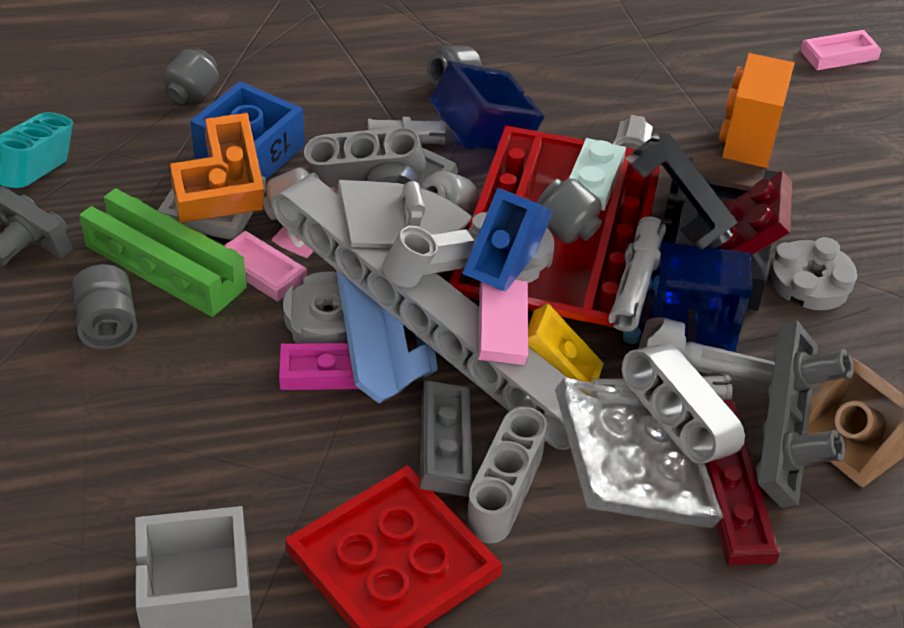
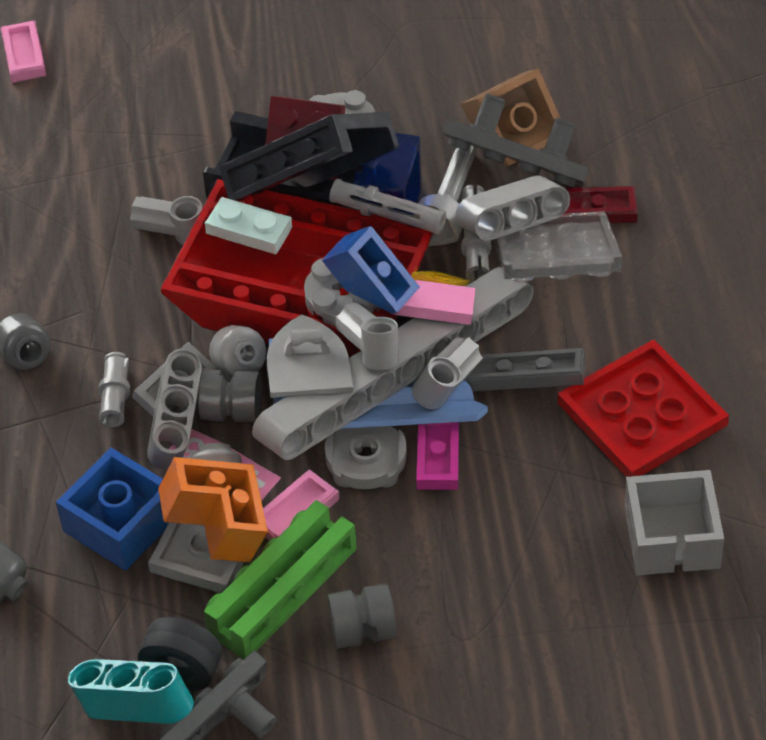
camera: 80 degrees left, 5 degrees up
clear blue piece [429,61,545,151] -> none
light grey beam [467,407,547,544] -> none
dark grey head [537,179,602,243] -> none
orange brick [718,53,795,168] -> none
none -> black tyre [138,617,222,691]
none -> light grey piece [412,336,483,410]

